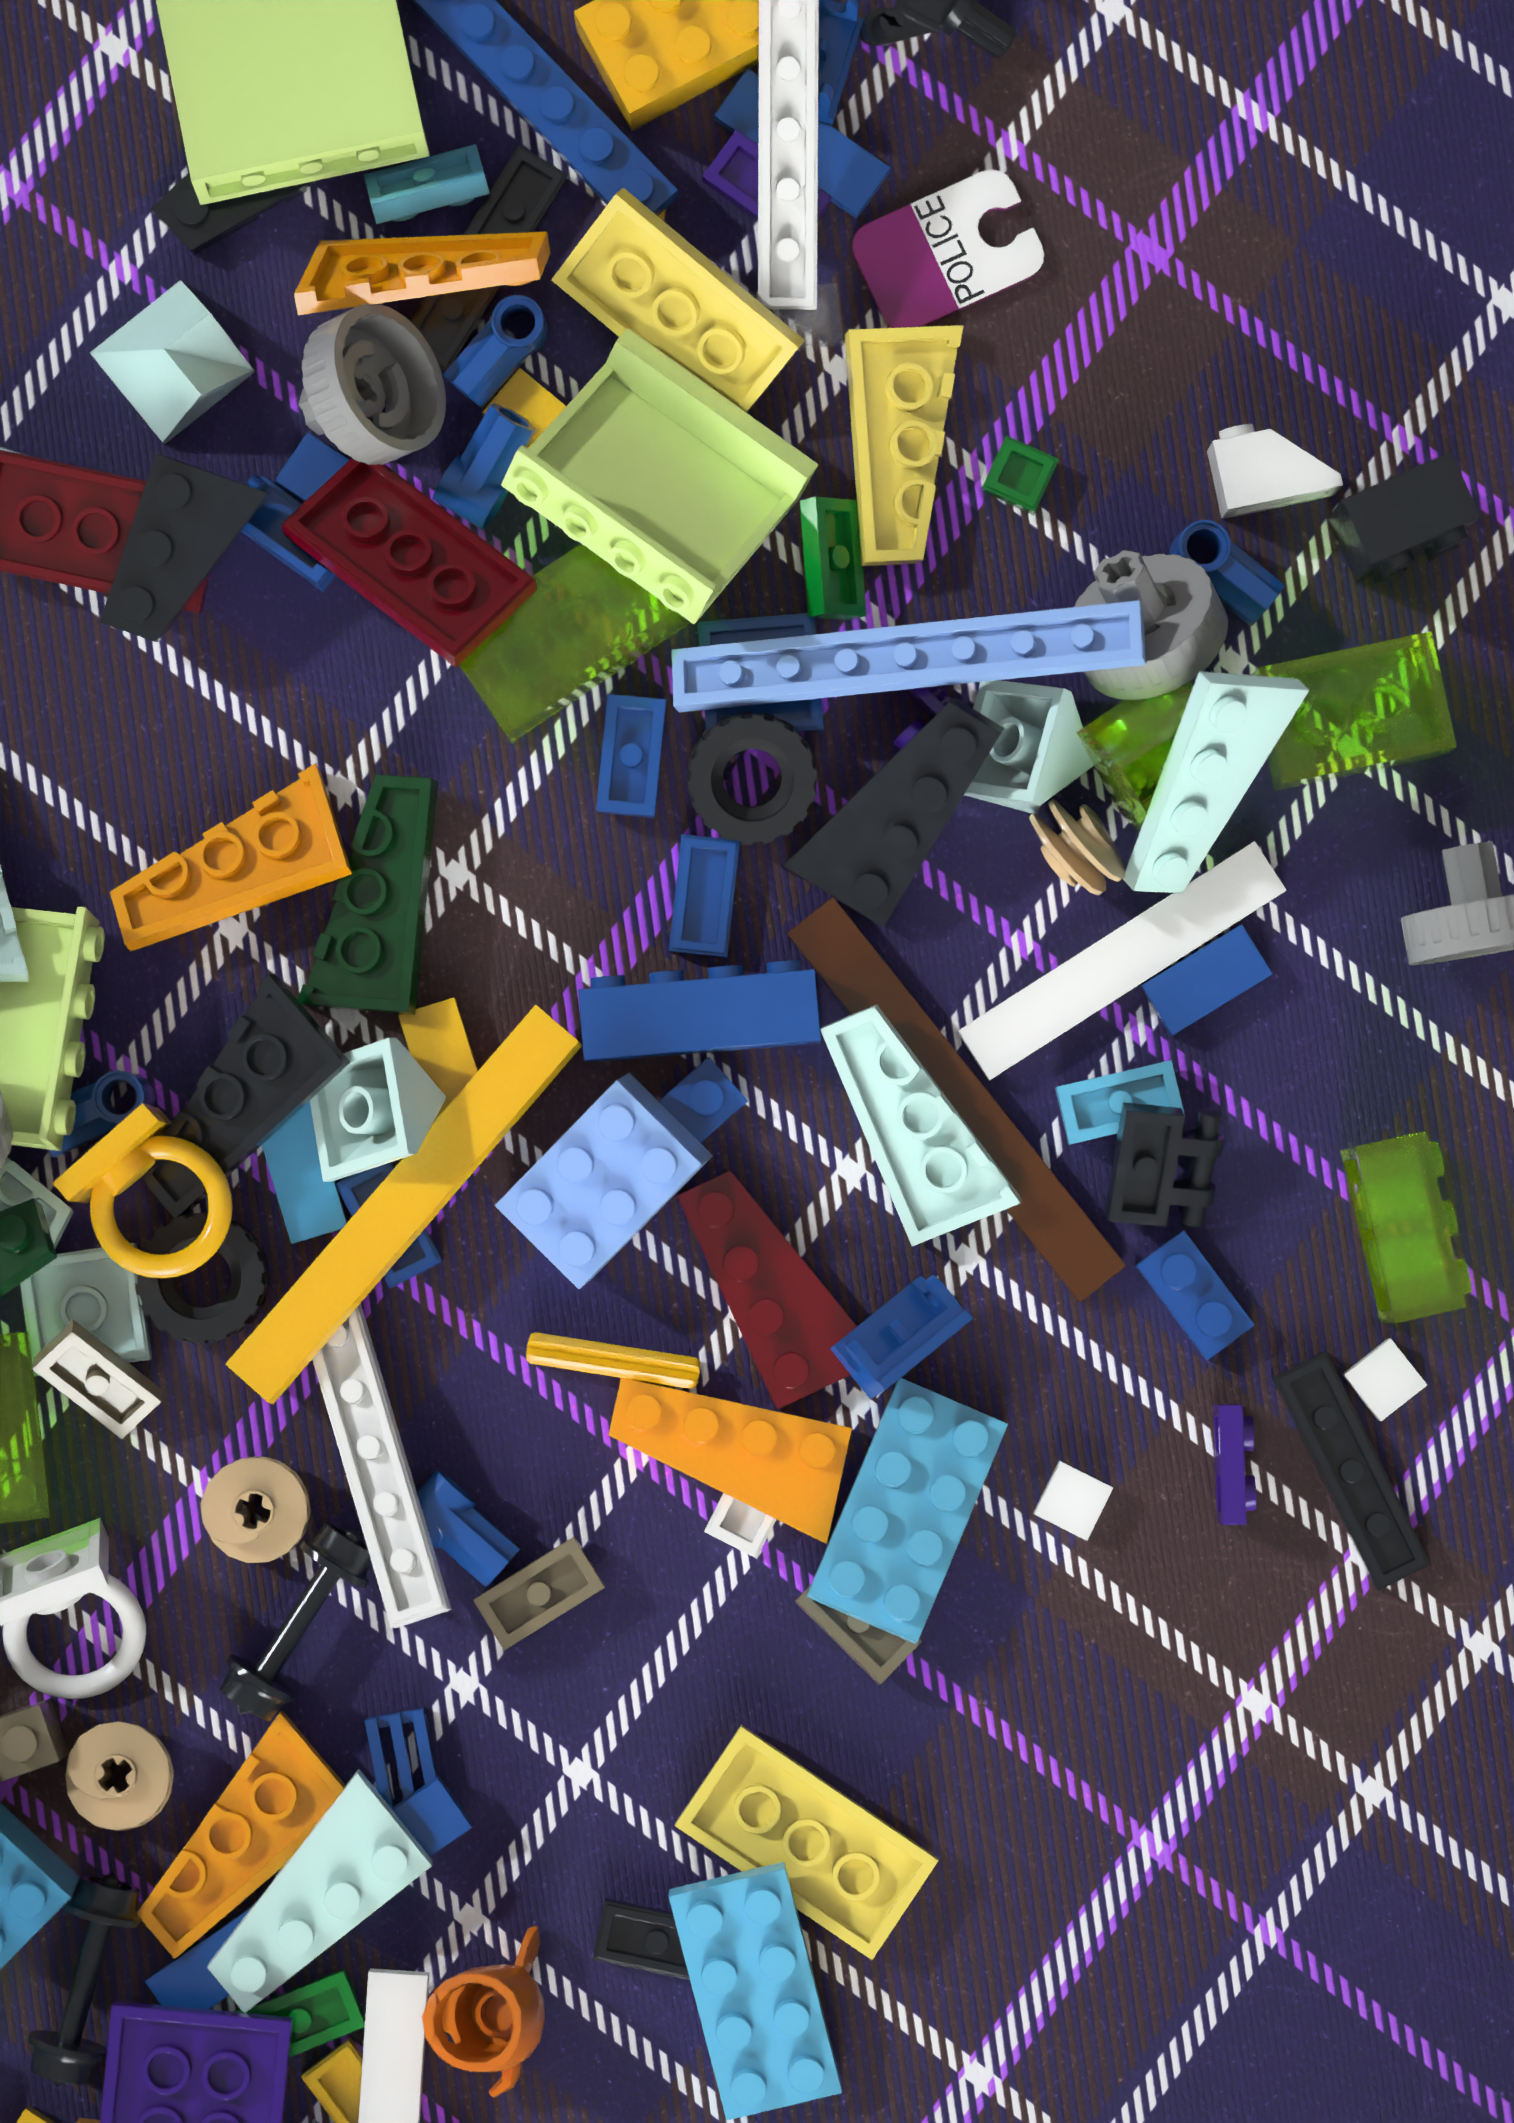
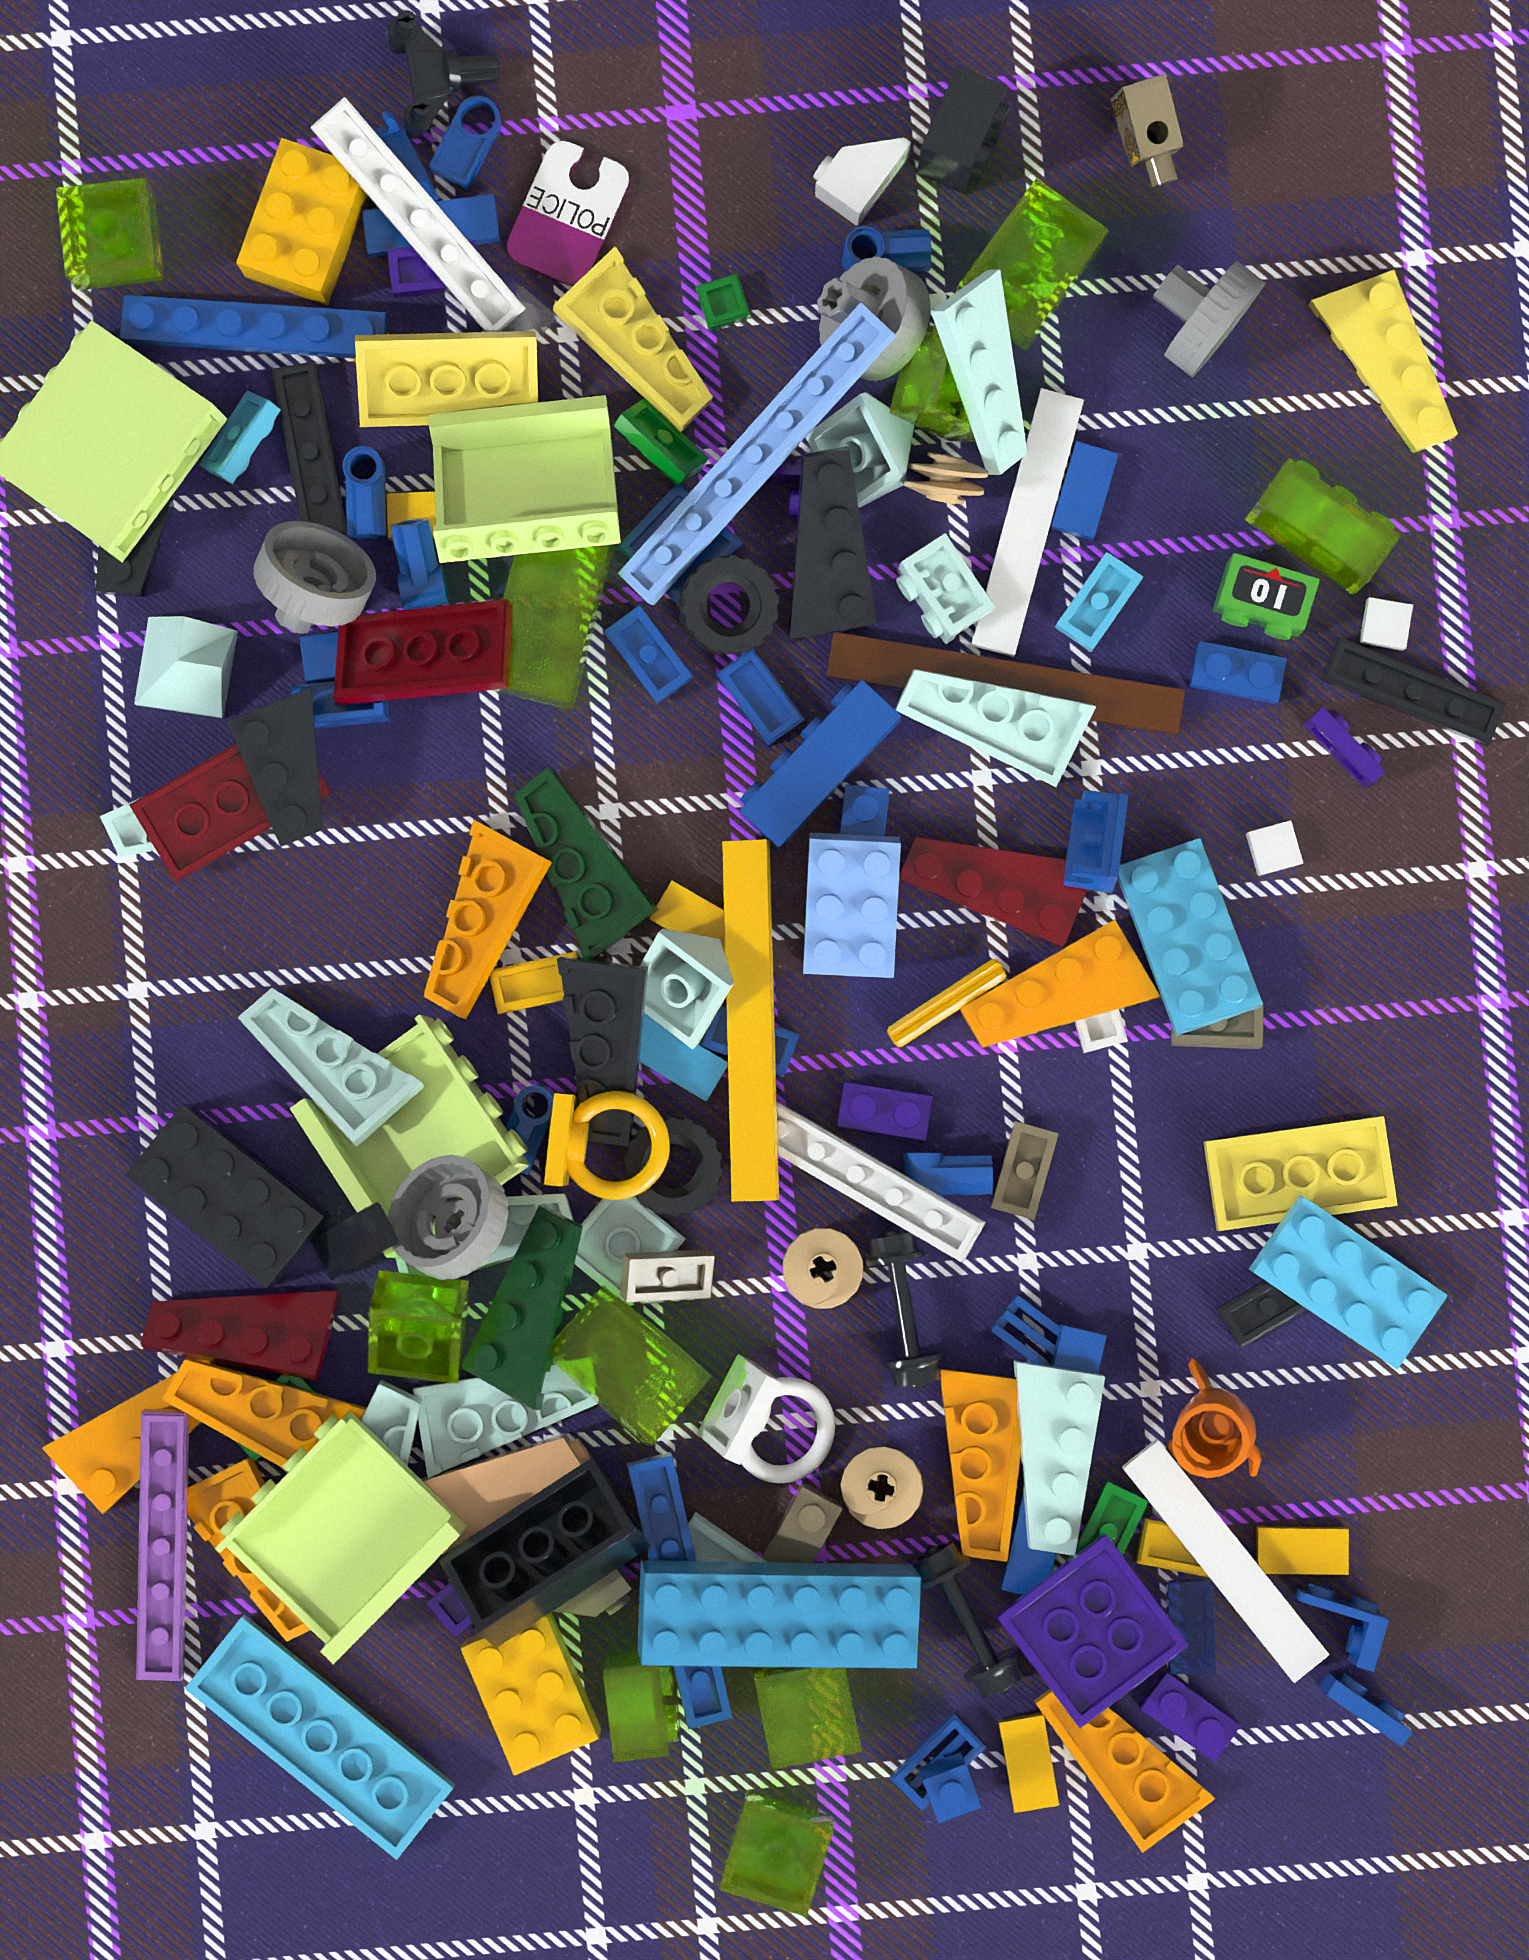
camera: 40 degrees left, 0 degrees up
light orange wing [294,232,550,315] -> none
black plate [1105,1102,1224,1227] -> none
none -> blue piece [429,96,501,192]
none -> yellow tile [490,951,578,1015]
none -> dark purple plate [837,1082,933,1141]
none -> light aqua bracket [896,533,995,644]
none -> brick [1212,553,1320,640]

